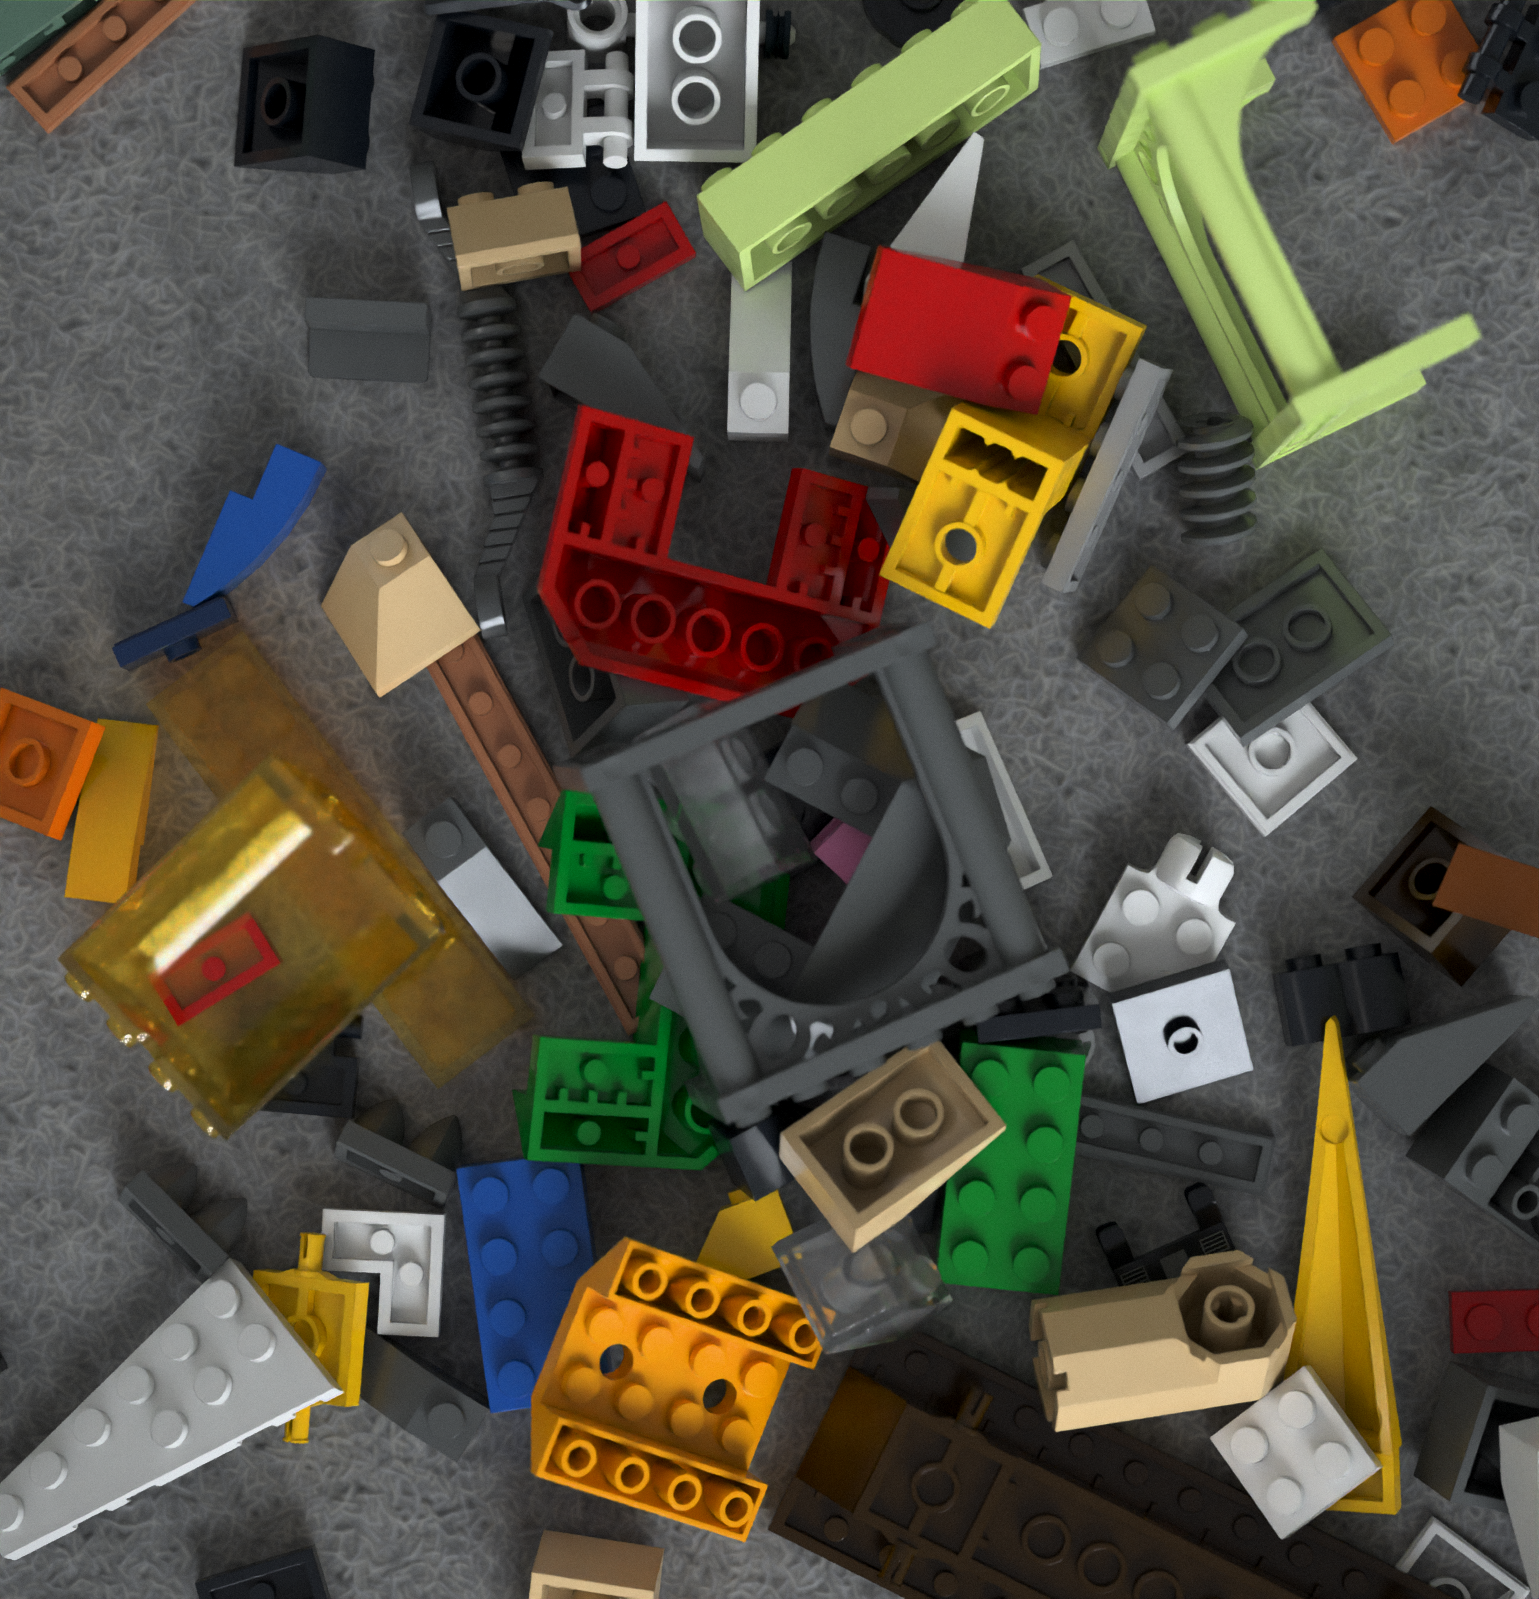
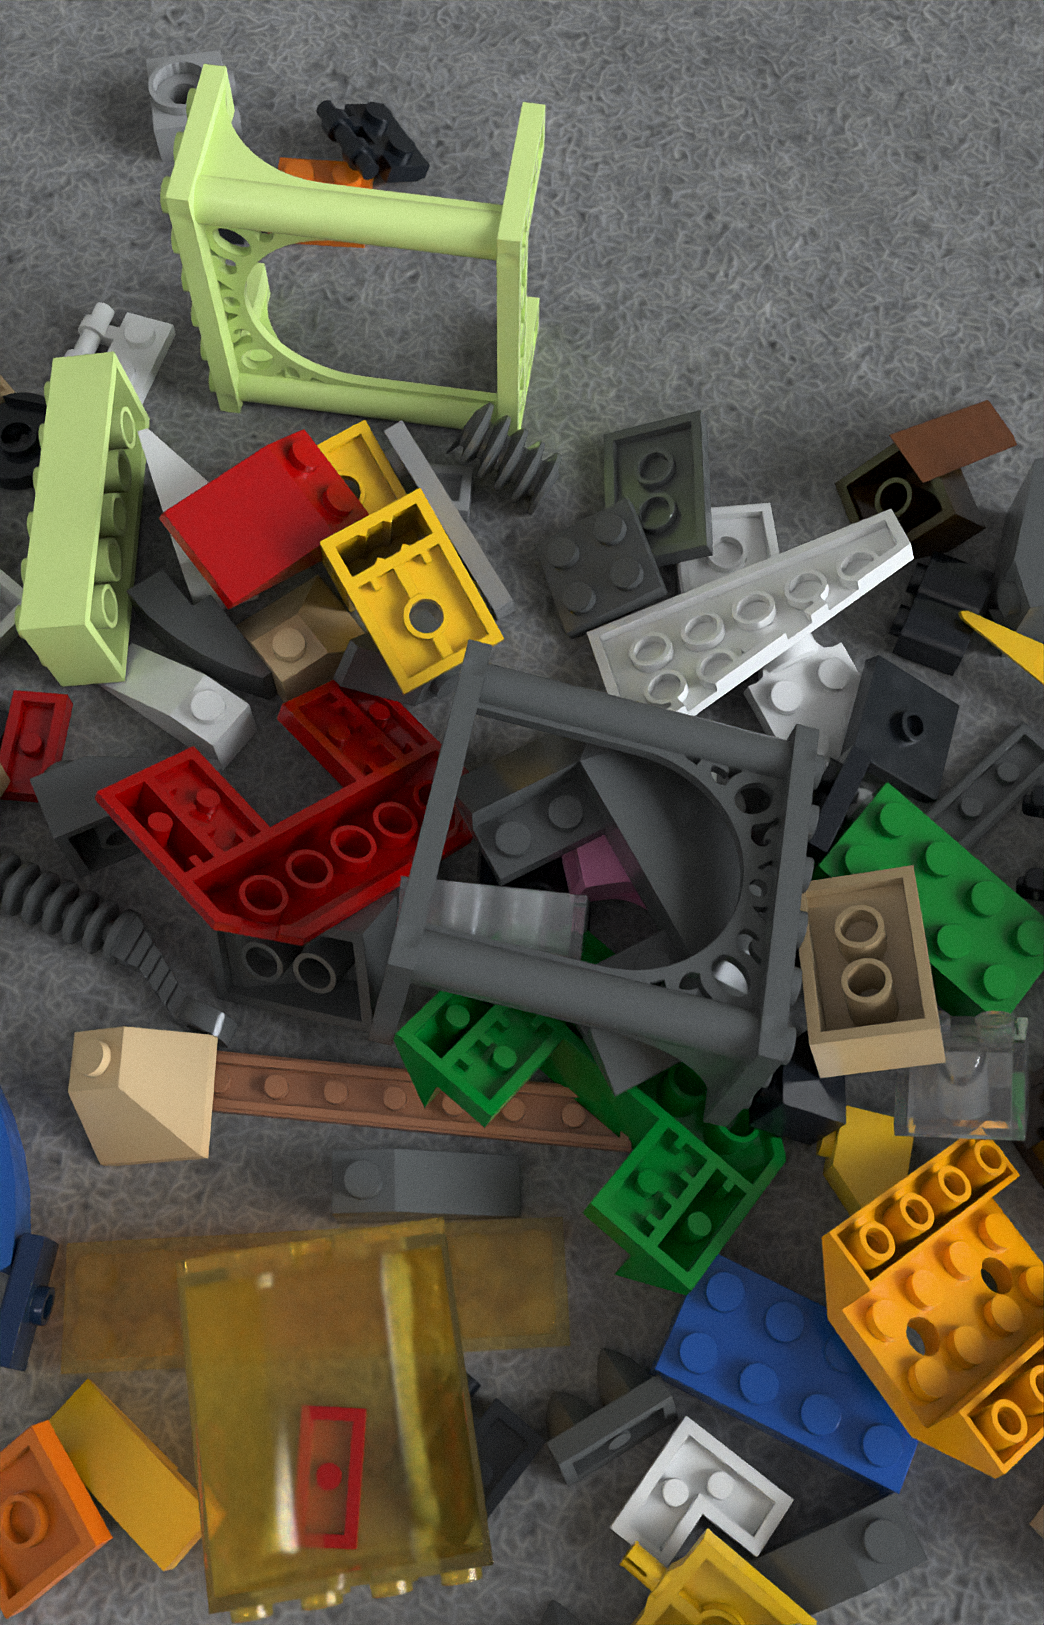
camera: 60 degrees left, 20 degrees down
none -> white wing [587,509,914,716]

